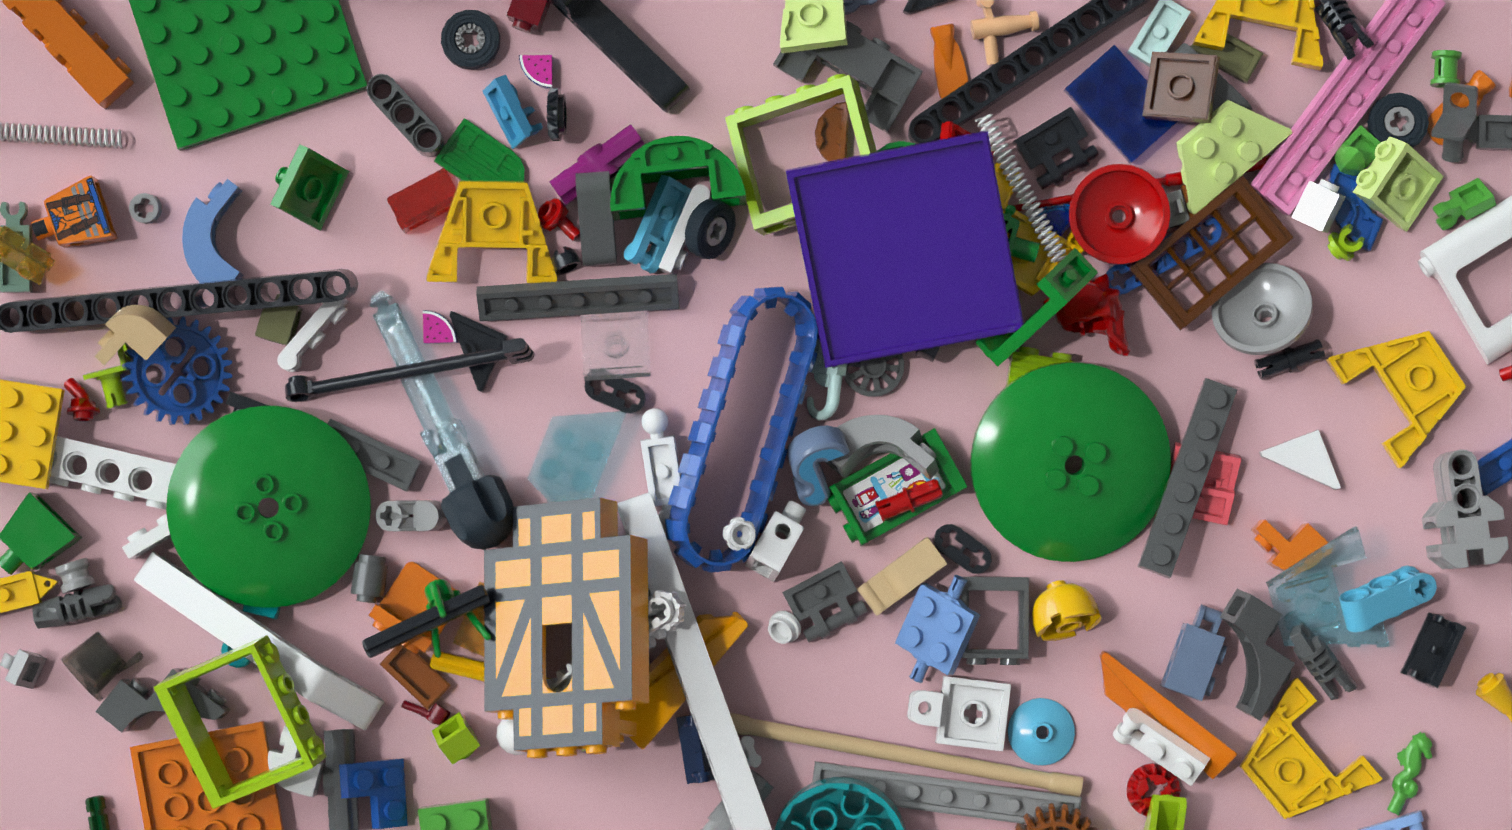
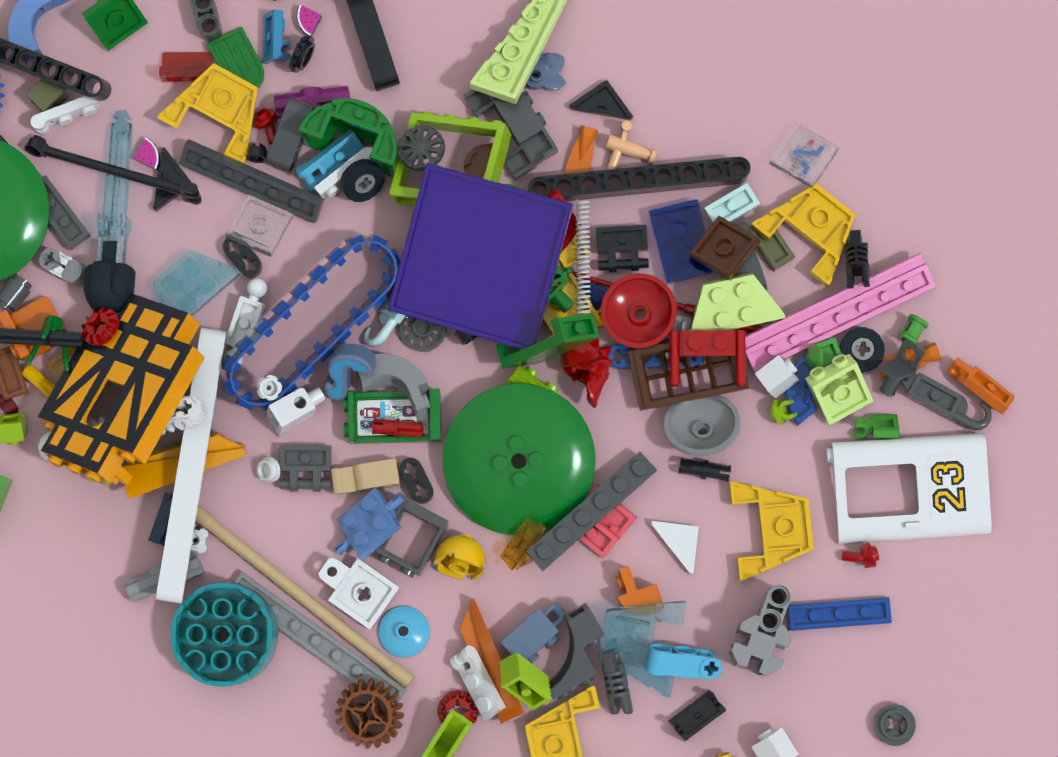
camera: 30 degrees right, 5 degrees down
none -> red gear [81,307,119,346]
none -> dark grey wheel [398,125,445,171]
none -> lime brick [499,652,552,710]
none -> clear yellow hinge [500,515,547,570]
none -> red plate [669,330,746,387]

